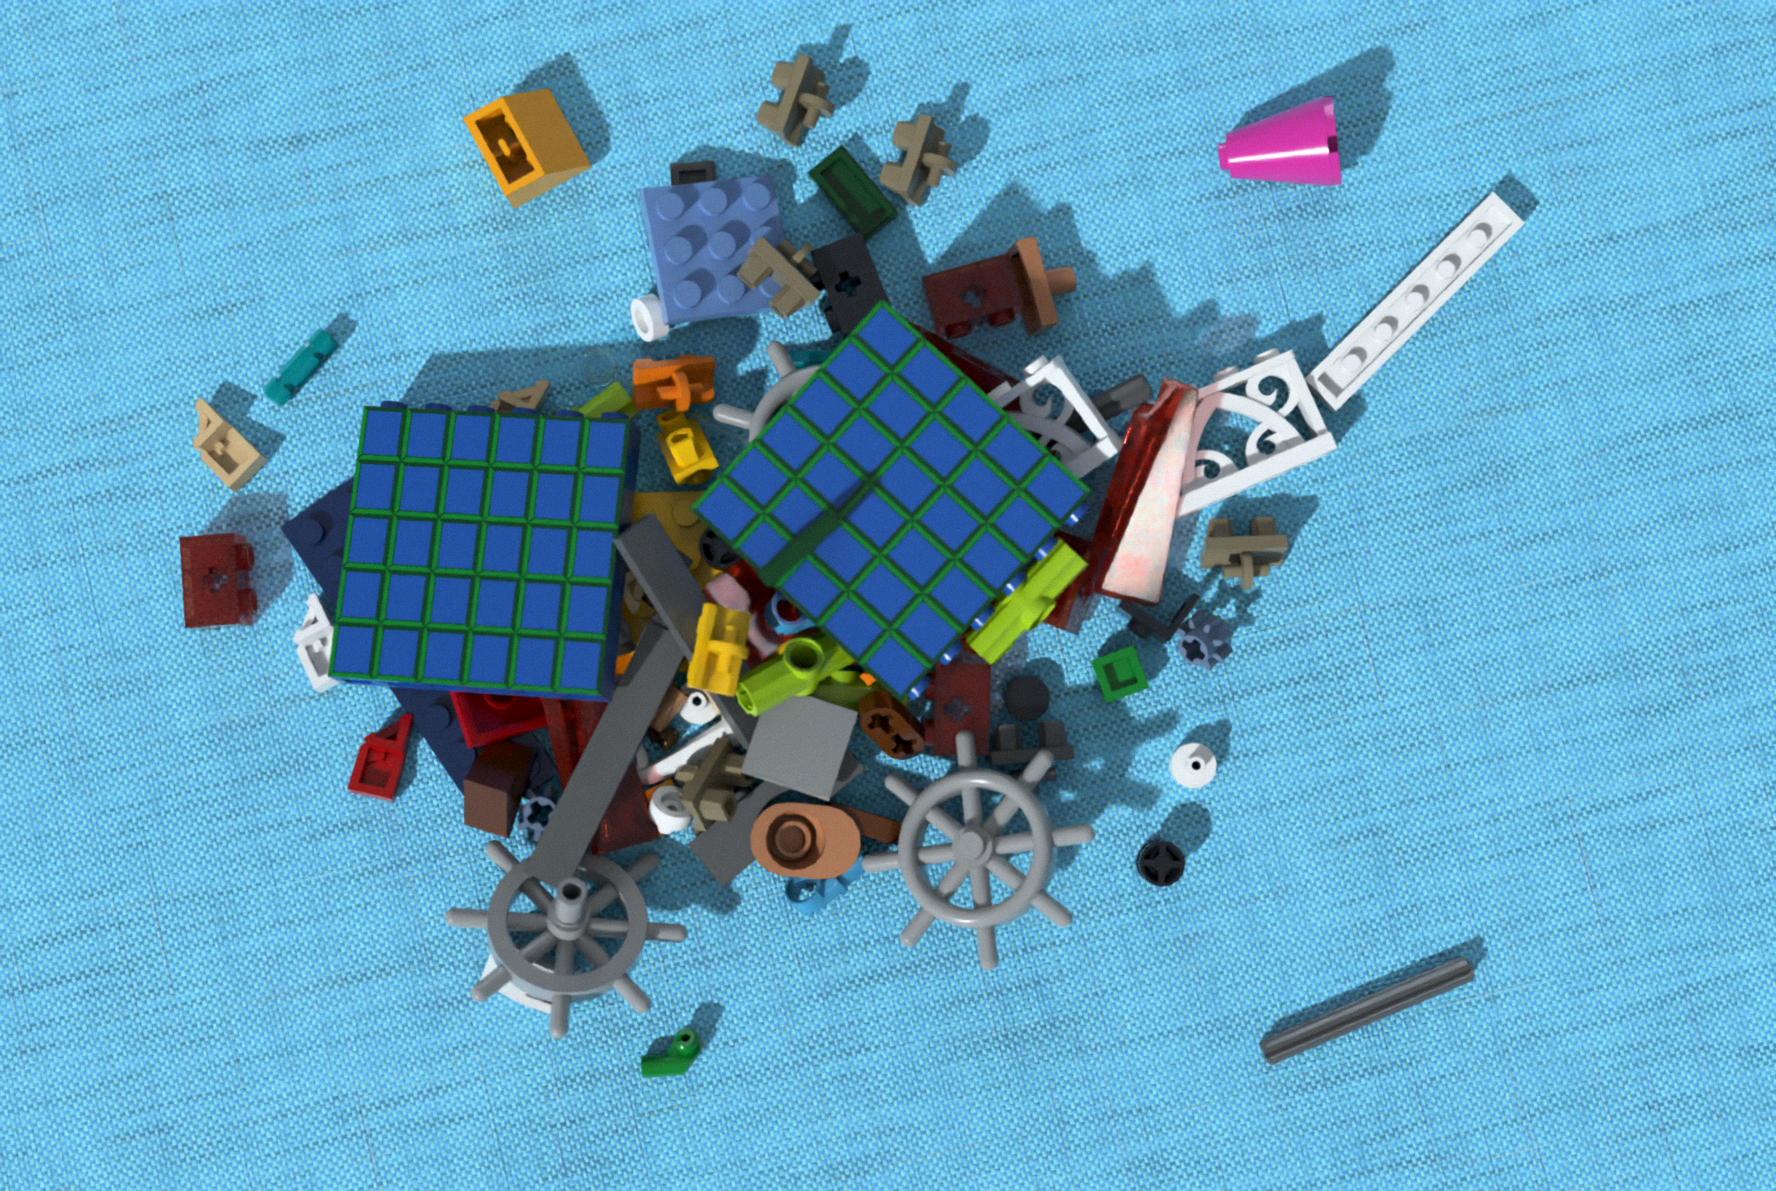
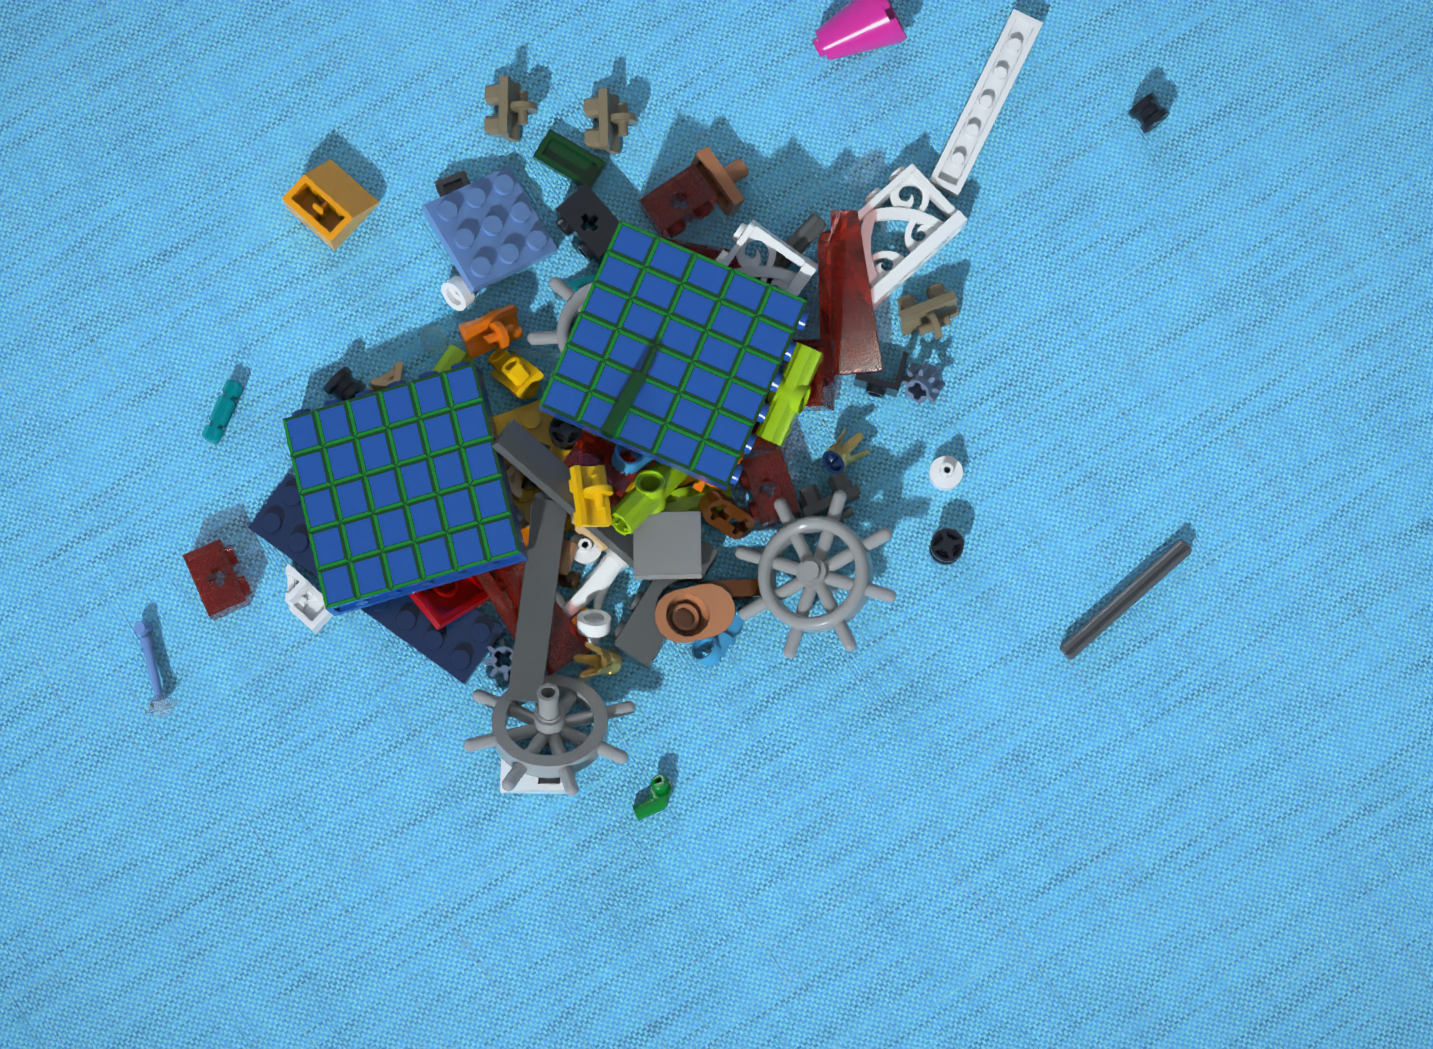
camera: 20 degrees left, 5 degrees down
tan slope [193,397,268,492] -> none
red slope [347,713,414,803] -> none
reddish brown slope [464,740,537,838] -> none
dark tan hips [675,738,755,832] -> none
dark tan hips [736,236,821,320] -> none
black tile [1004,676,1050,721] -> none
green plate [1089,645,1149,703] -> none
none -> medium blue piece [134,621,178,718]
none -> black wheel [324,367,366,401]
none -> pearl gold piece [573,642,622,677]
none -> pearl gold piece [822,429,870,474]
none -> black wheel [1128,92,1170,134]

